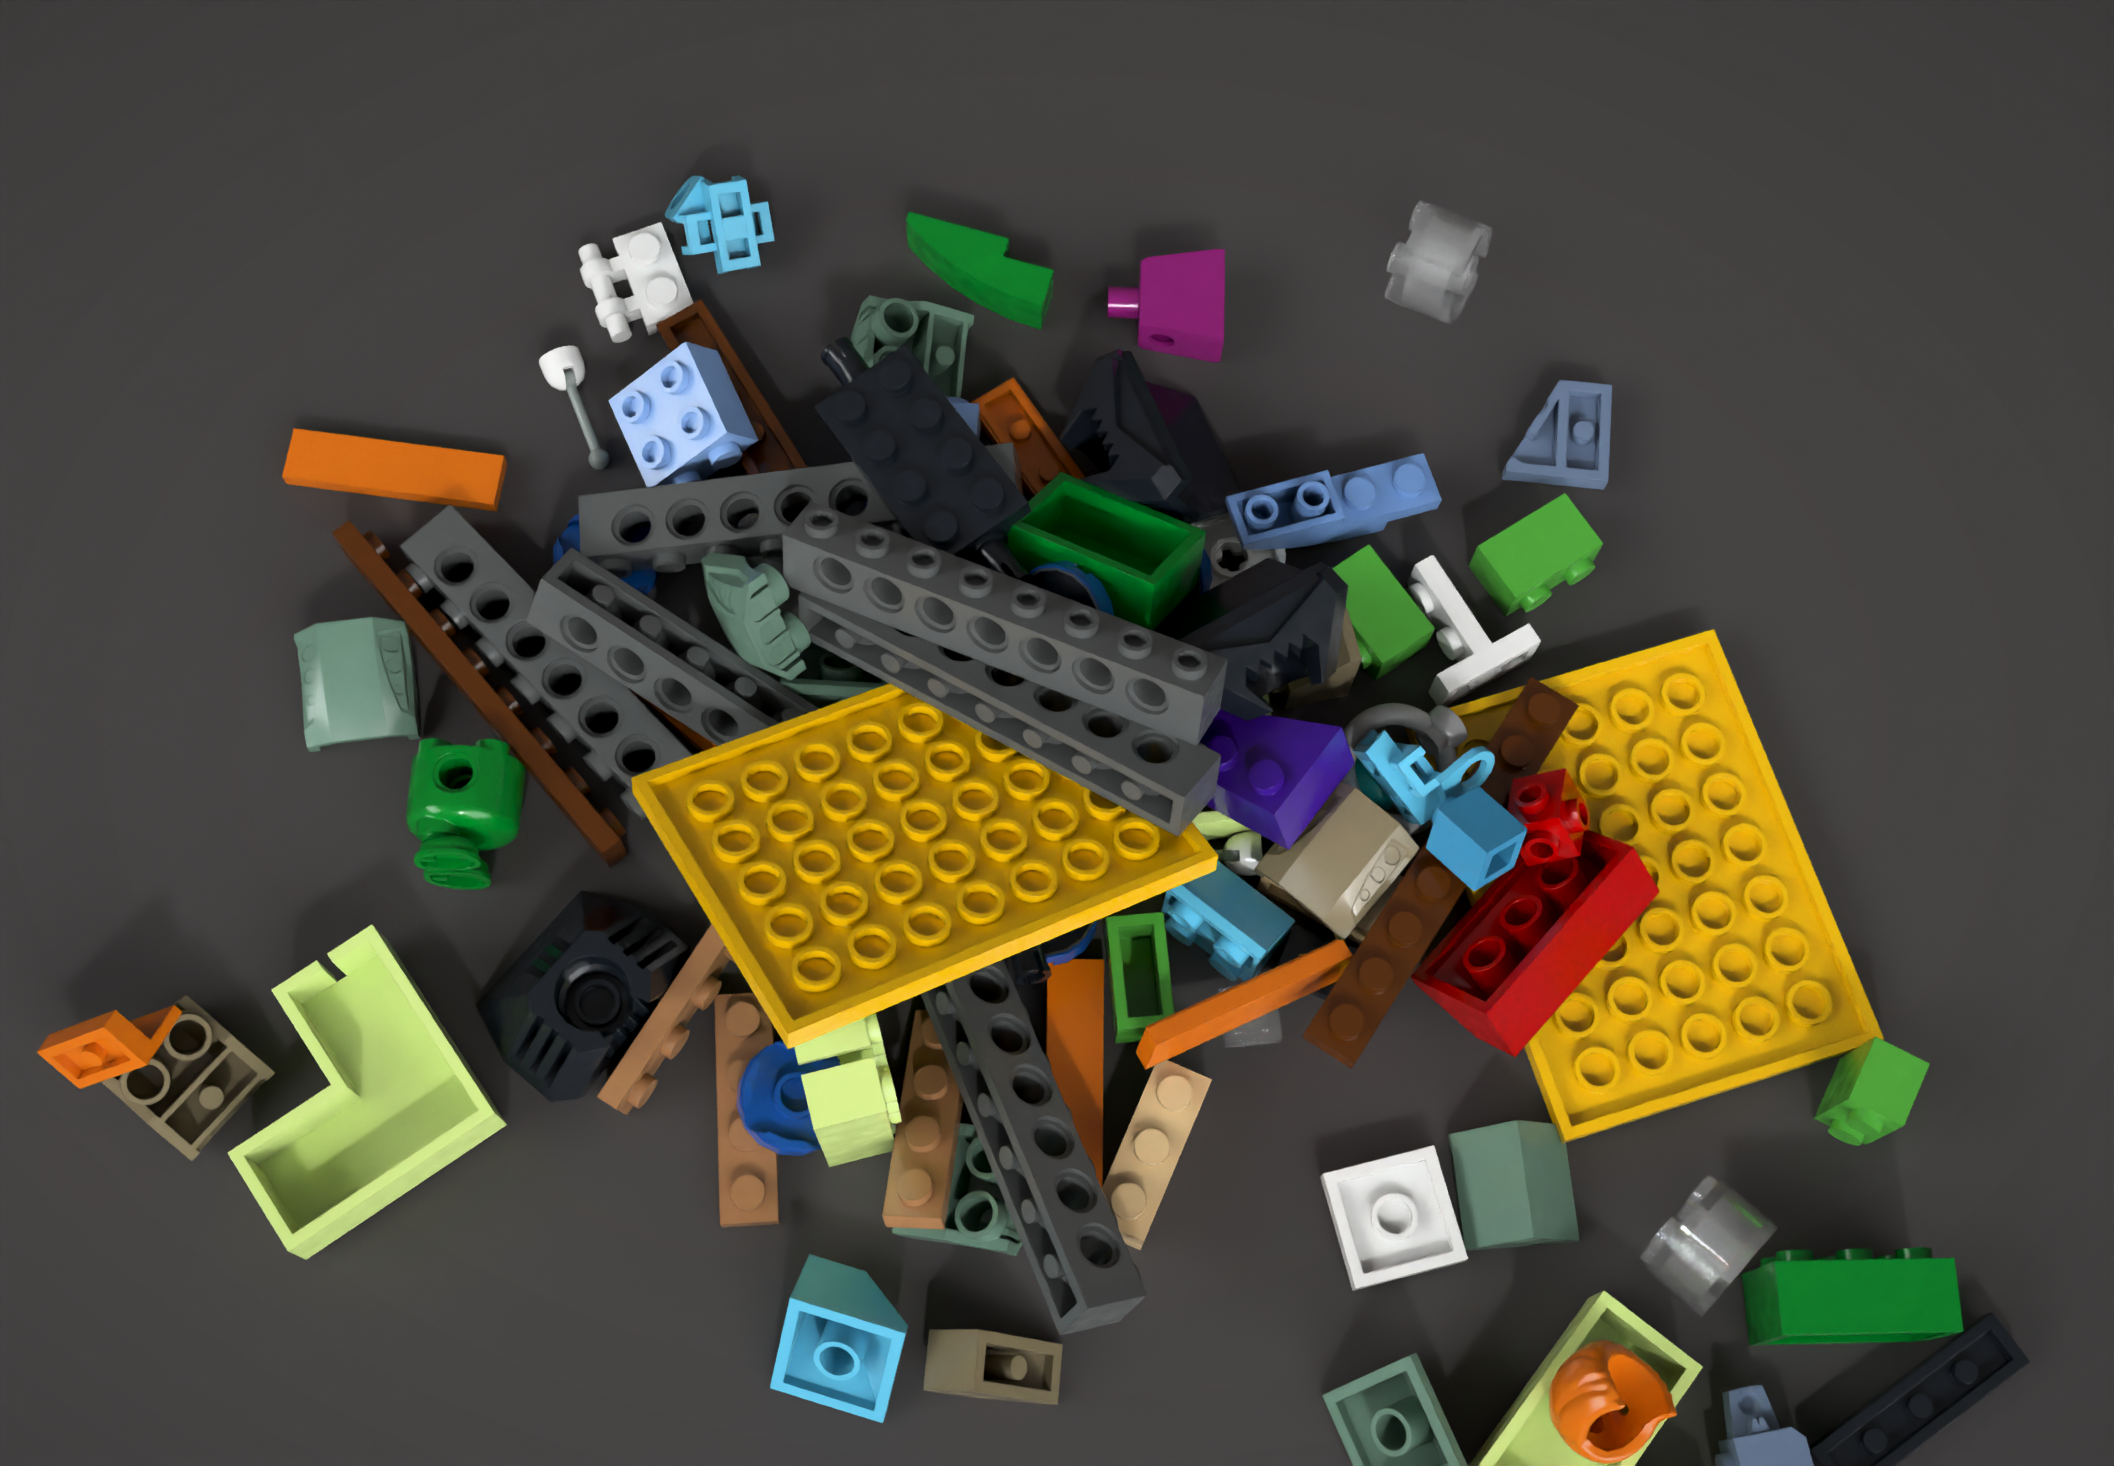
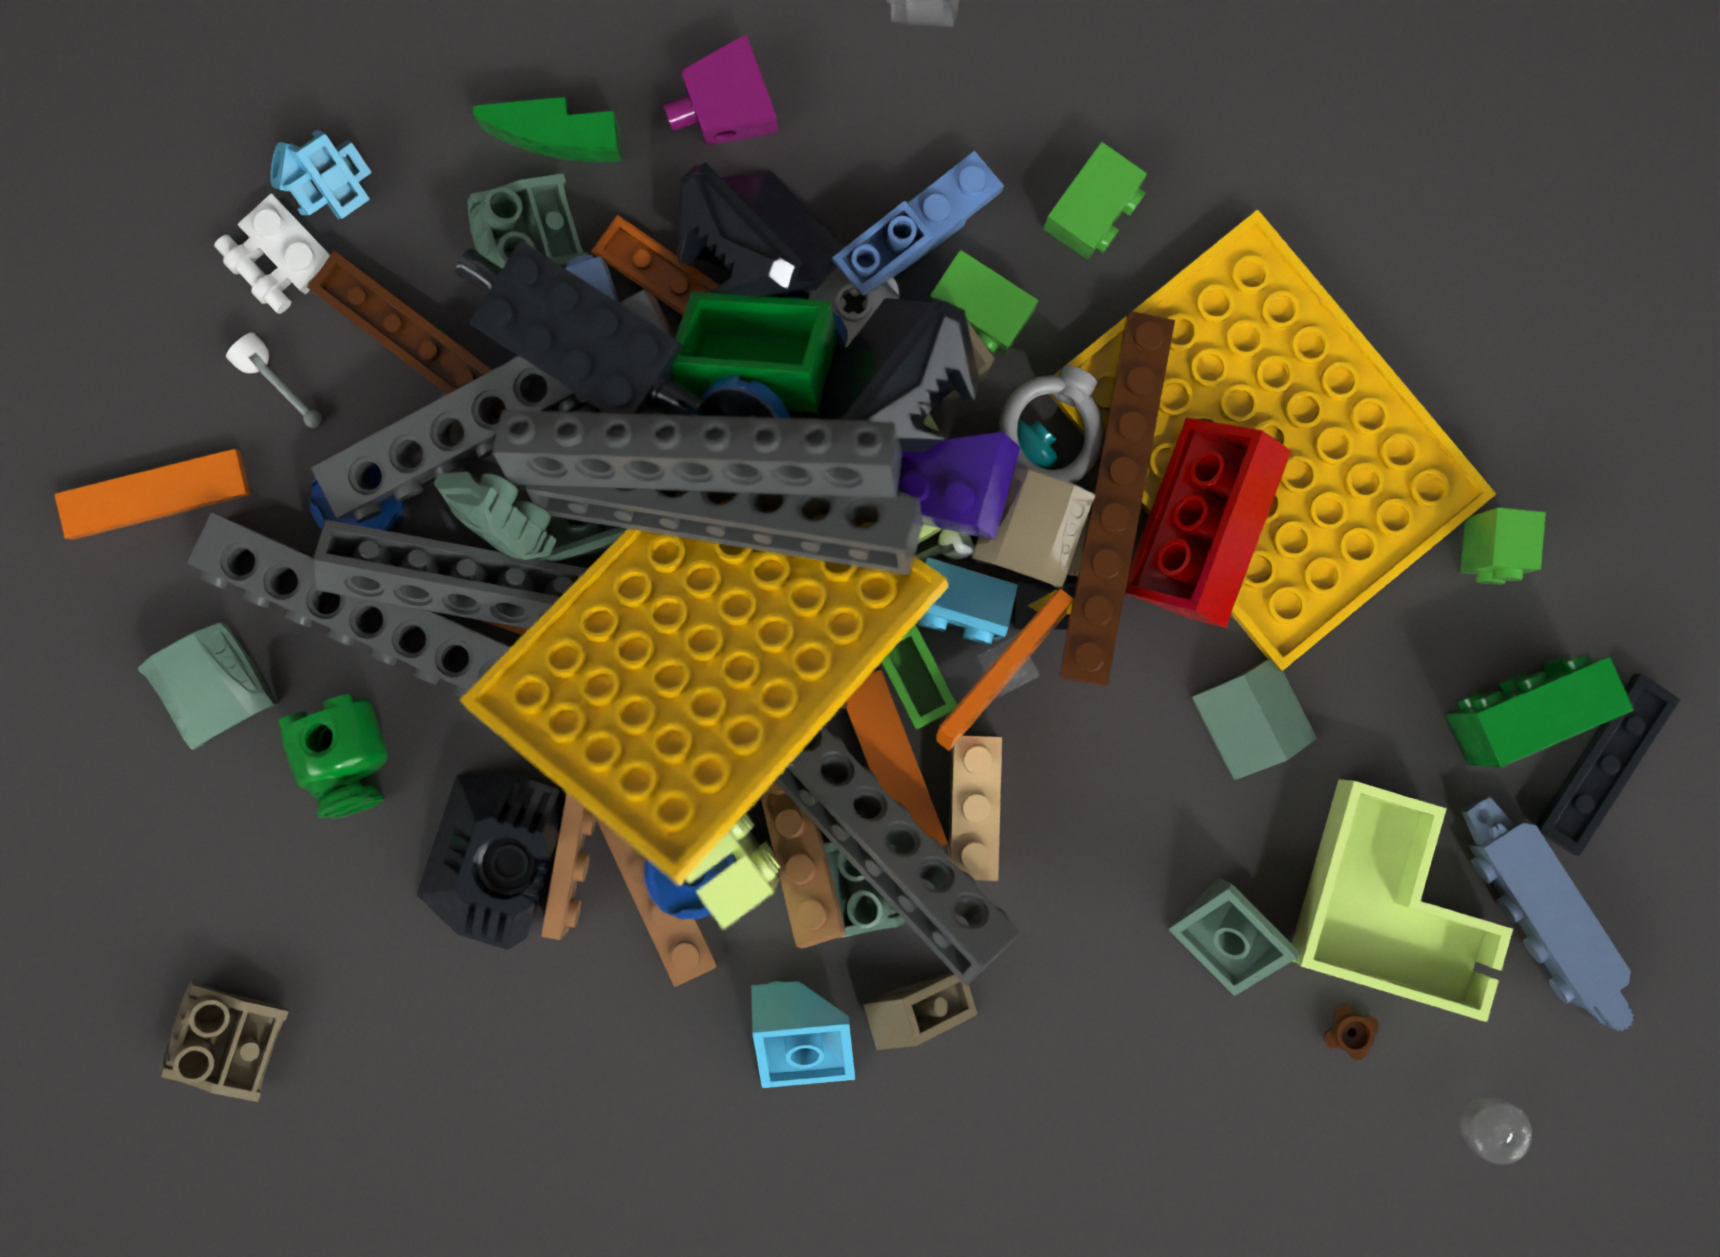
camera: 20 degrees left, 15 degrees up
orange panel [36,1005,182,1089] -> none
yellowish green piece [228,924,507,1260] -> none
reddish brown plate [332,520,628,868] -> none
light blue brick [608,341,758,487] -> none
white plate [1320,1145,1468,1291] -> none
medium azure piece [1352,729,1495,825] -> none
white bracket [1407,555,1541,706] -> none
dark azure brick [1426,786,1528,891] -> none
sand blue wing [1502,380,1612,490] -> none
red brick [1507,768,1590,866] -> none
orange piece [1549,1340,1677,1464] -> none
clear brick [1640,1174,1778,1317] -> none

